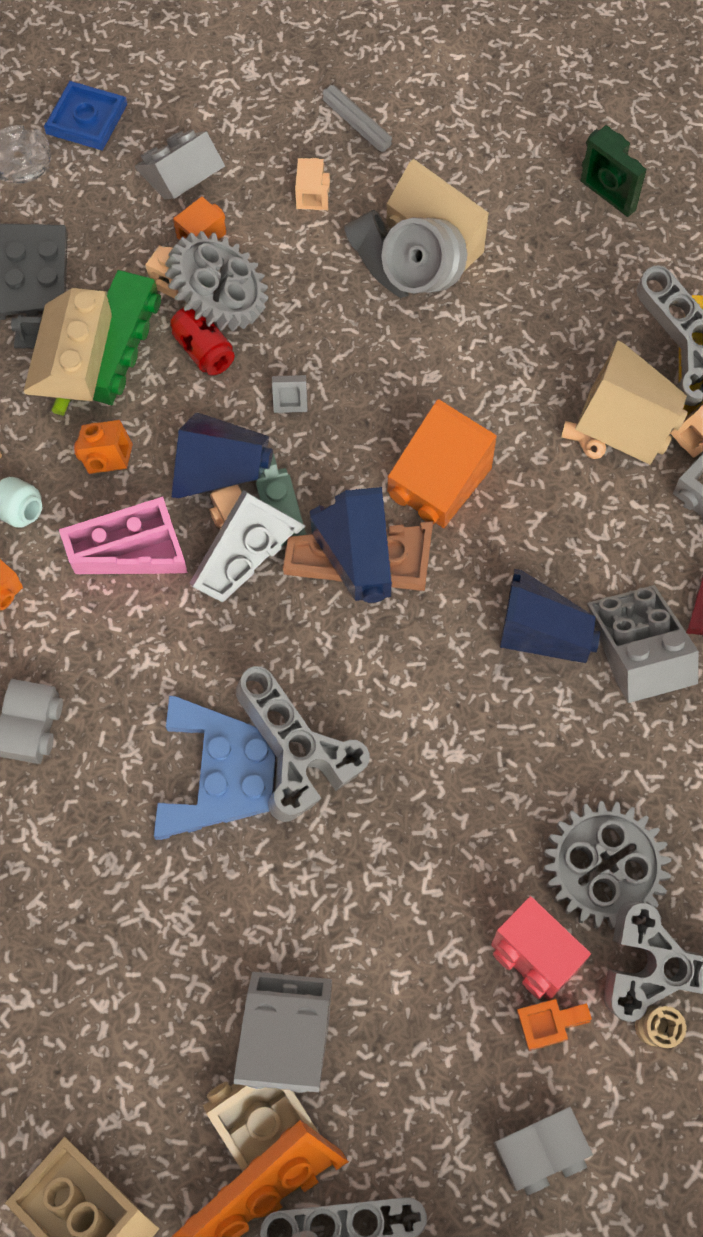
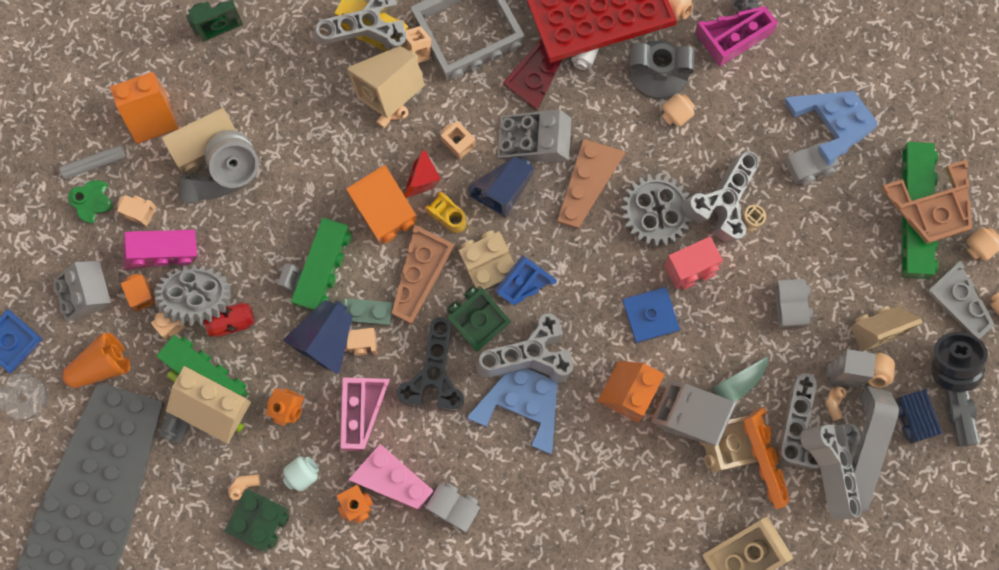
camera: 70 degrees left, 10 degrees up
wing [189,490,305,602] -> none
dark blue slope [310,487,392,603] -> none
orange plate [517,999,592,1051] -> none
none -> orange cone [62,332,131,389]
none -> green plate [68,180,113,224]
none -> orange slope [110,72,179,144]
none -> dark pink wedge [122,230,197,270]
none -> green brick [291,217,352,312]
none -> bright pink wedge [349,444,434,510]
none -> black beam [397,317,464,412]
none -> red slope [403,150,441,198]
none -> yellow piece [424,192,467,233]
none -> light nougat brick [441,121,476,160]
none -> dark green plate [445,286,511,352]
none -> tan plate [458,230,515,291]
none -> blue wing [495,254,557,305]
none -> nougat wing [557,139,626,229]
none -> orange slope [597,361,665,423]
none -> blue plate [622,287,680,344]
none -> sand green piece [711,357,769,402]

